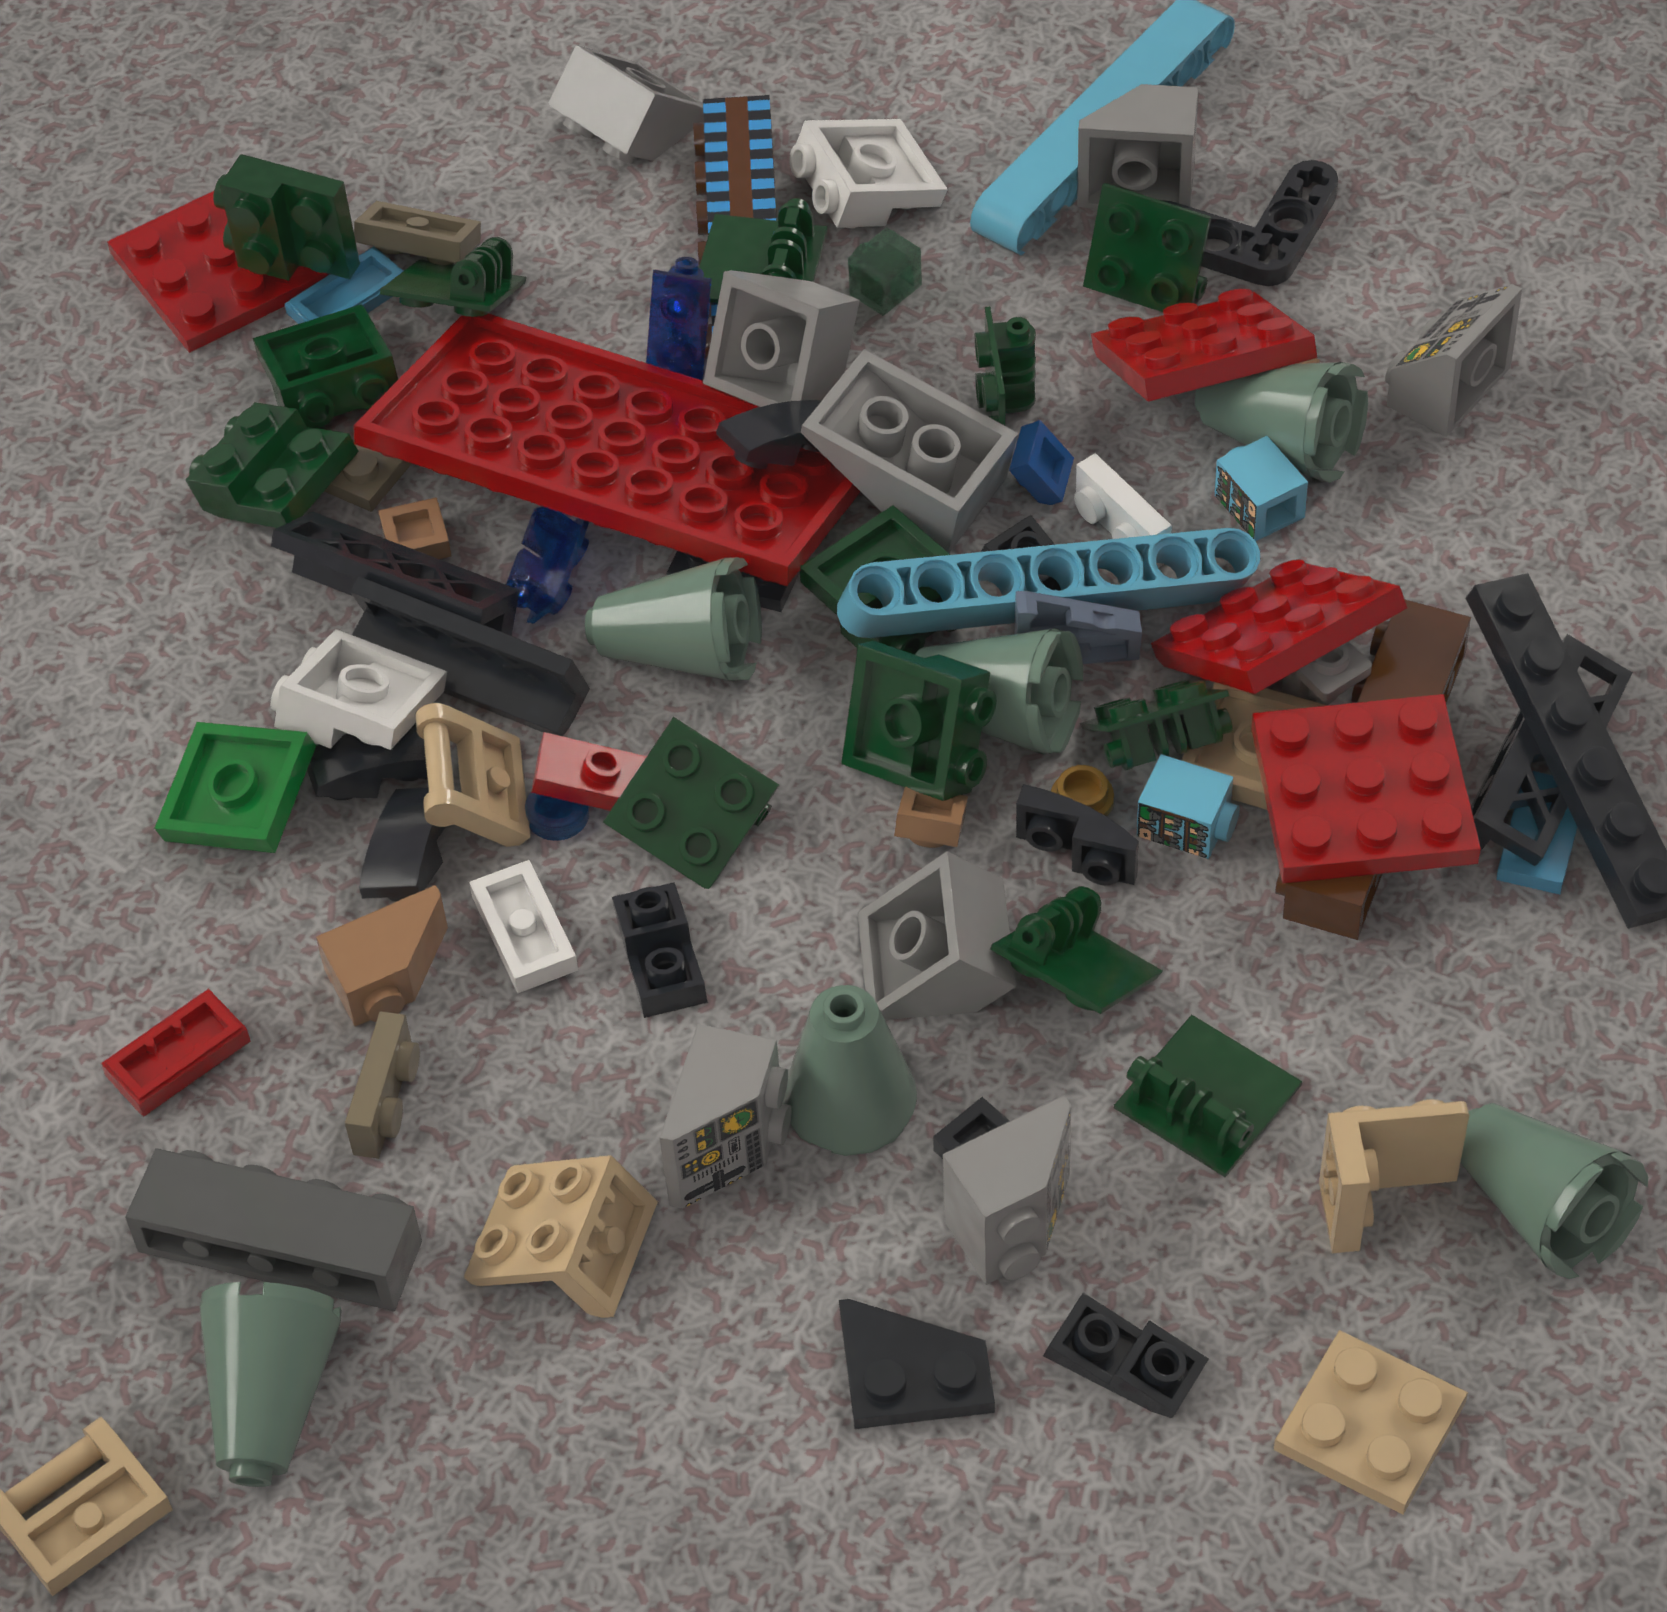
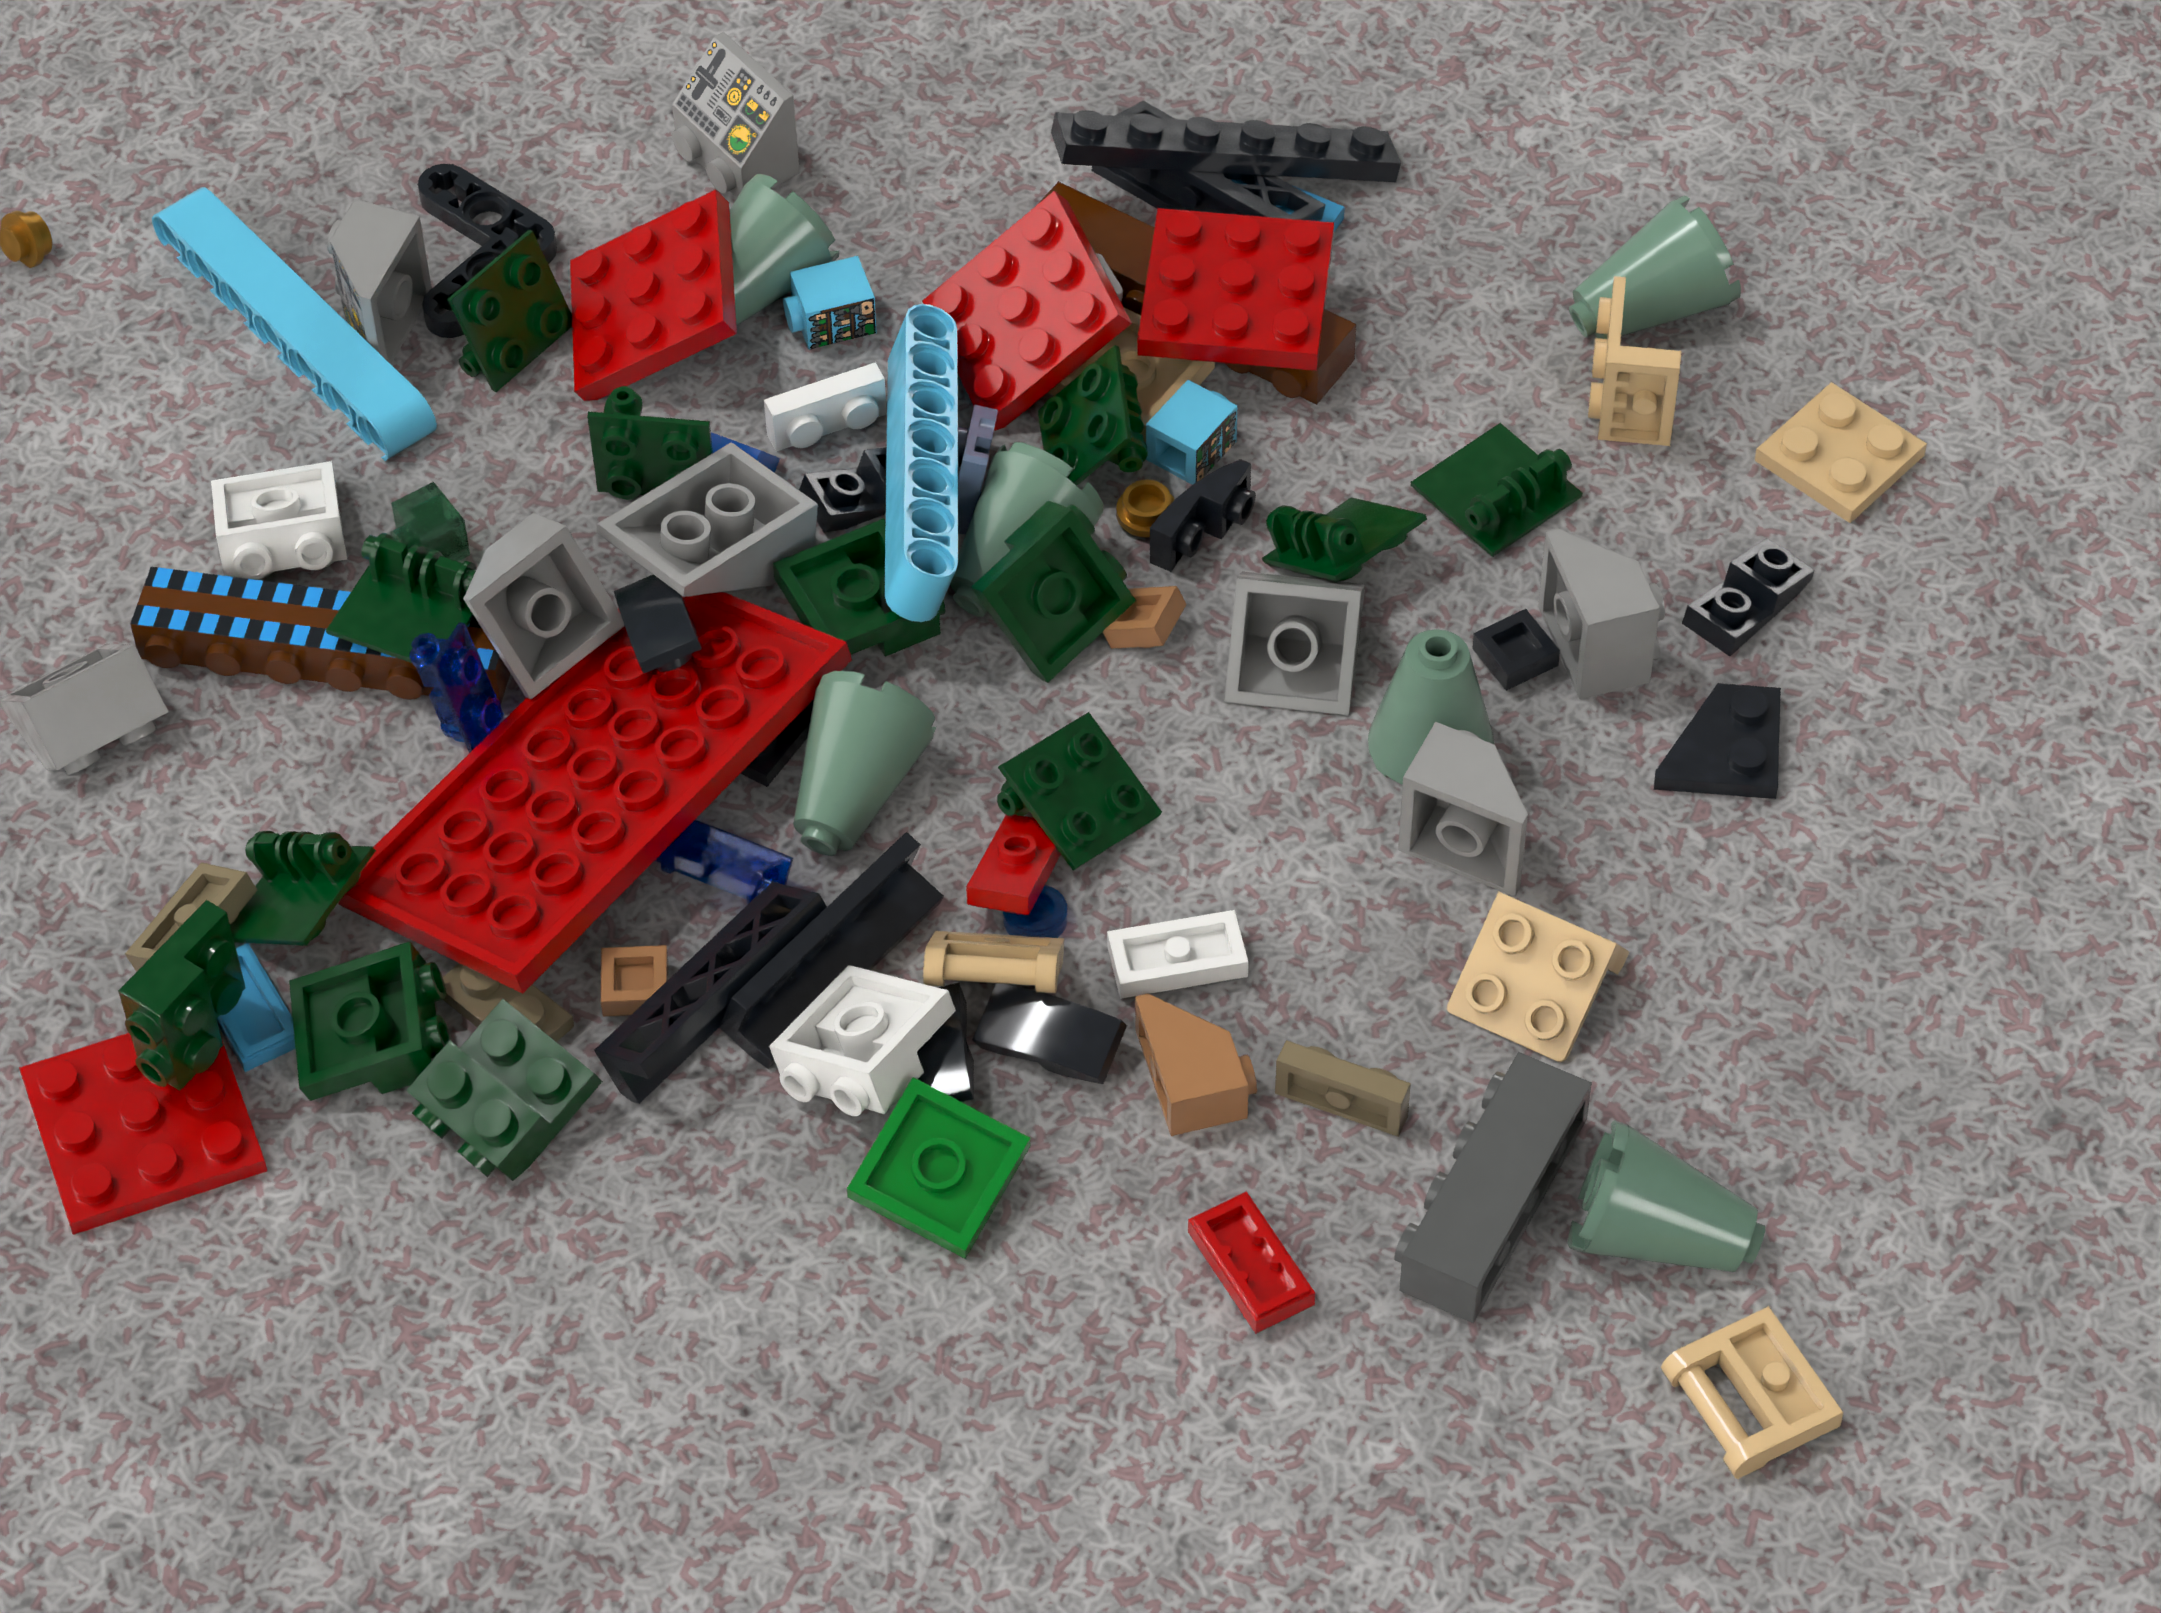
camera: 80 degrees left, 0 degrees up
black slope [612,882,708,1018] -> none

